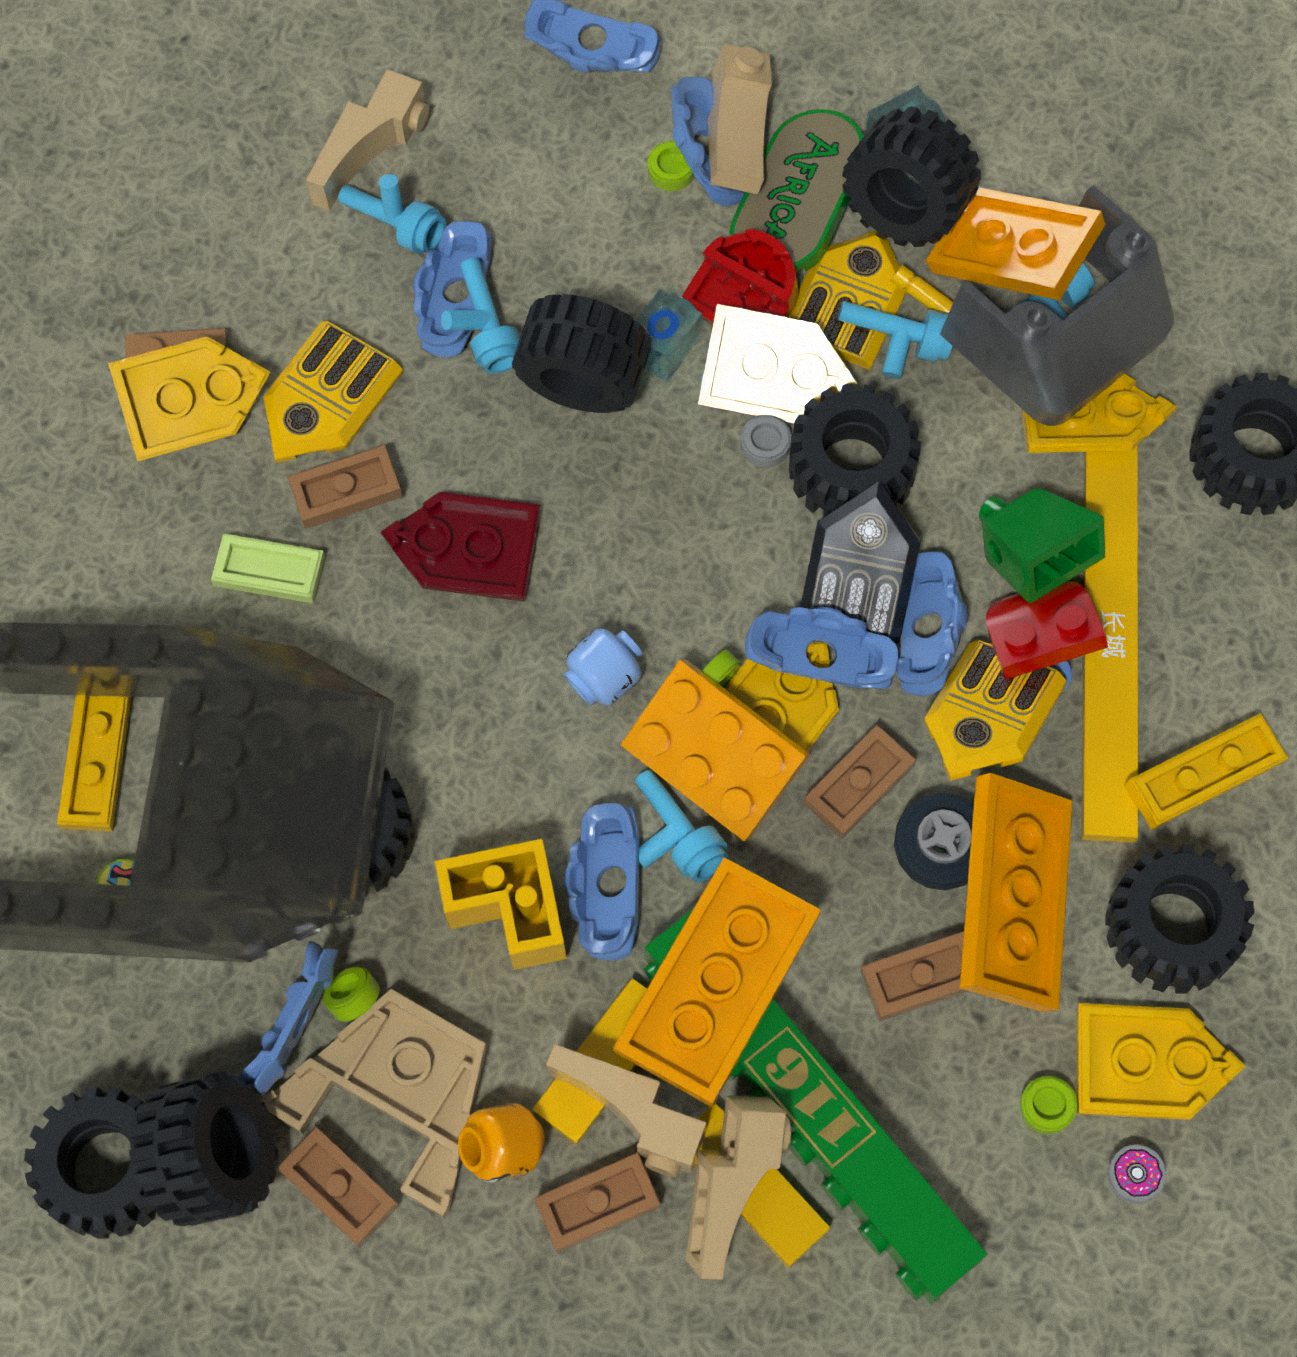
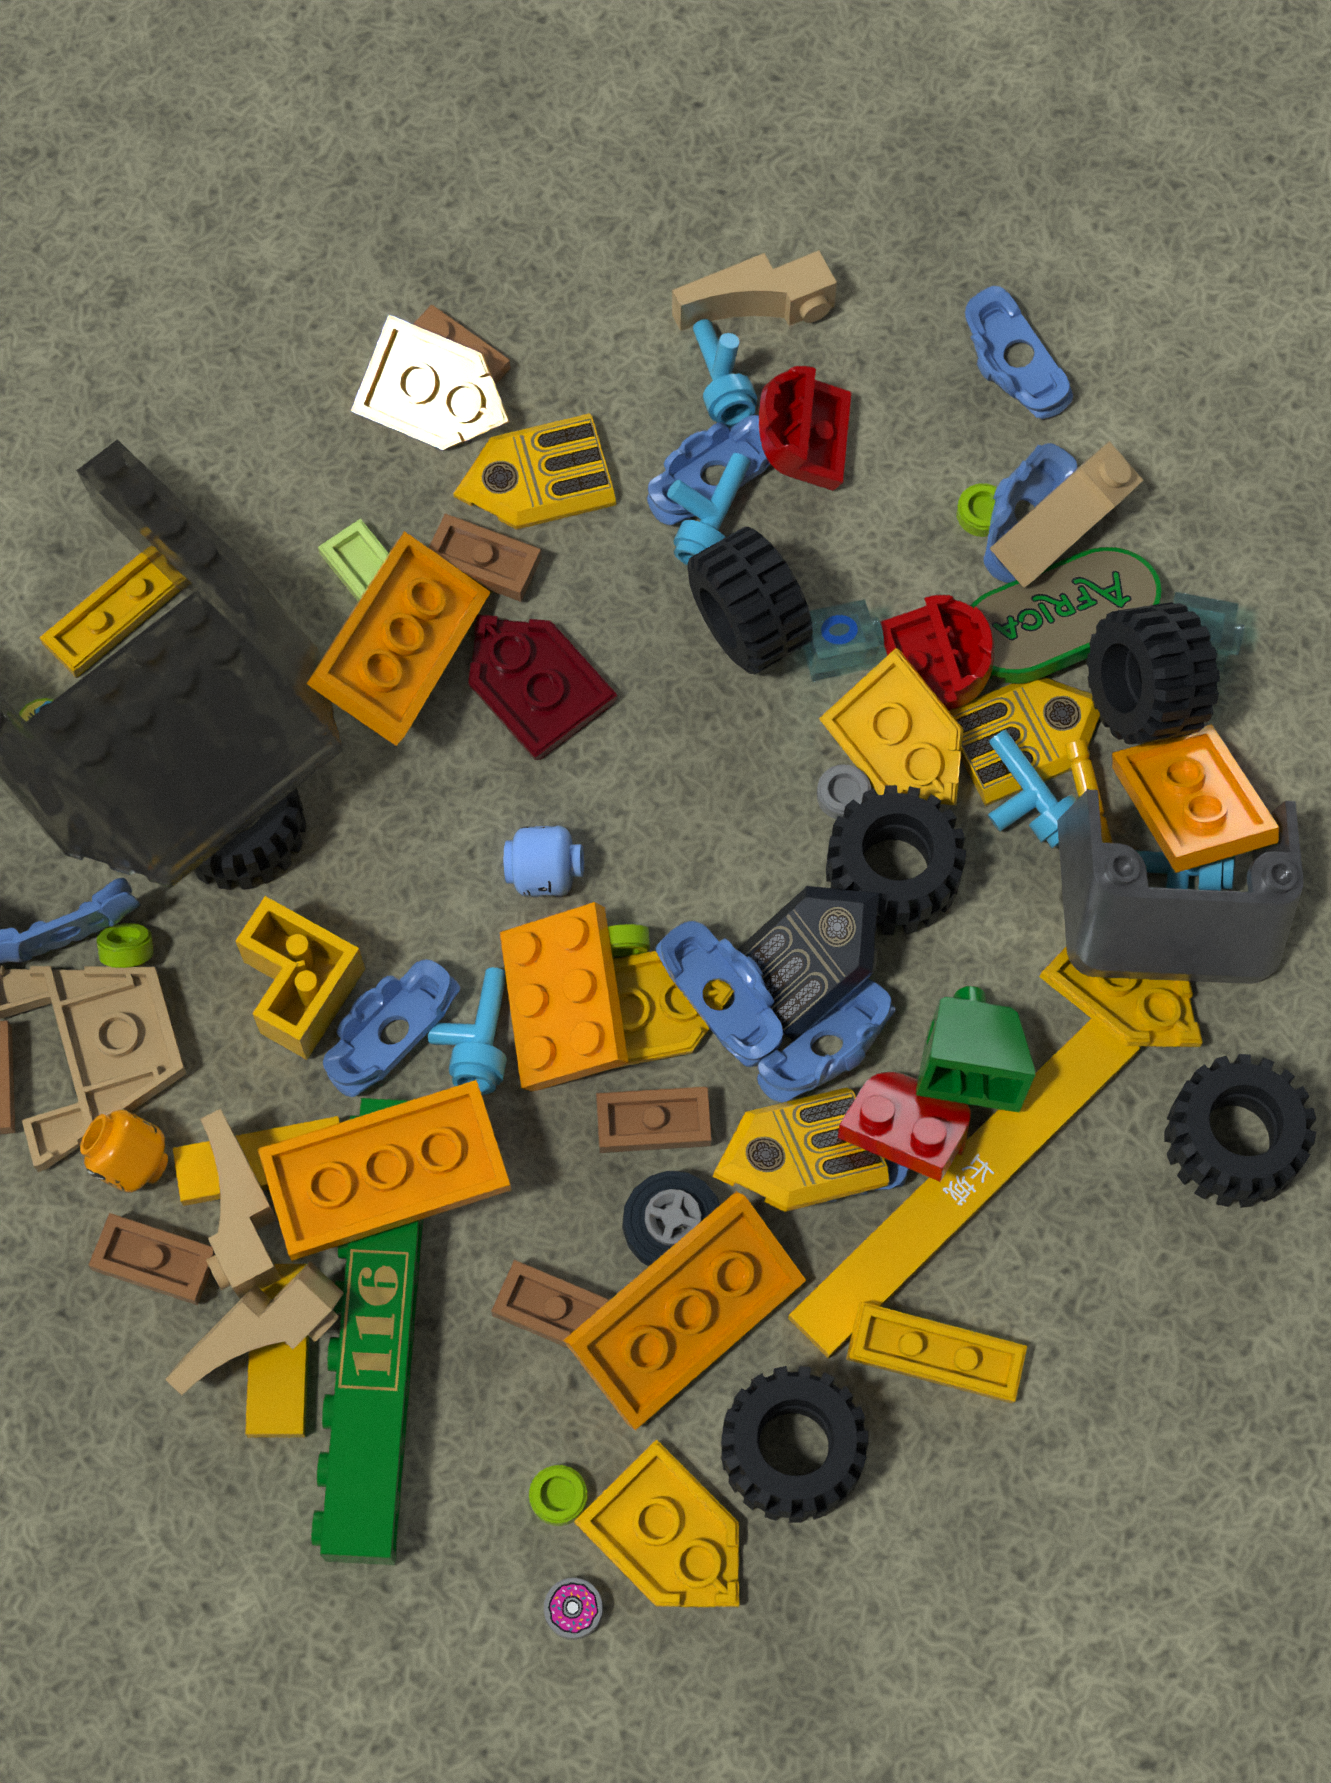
camera: 40 degrees right, 0 degrees up
none -> light orange plate [306,531,491,746]
none -> red slope [759,366,852,491]

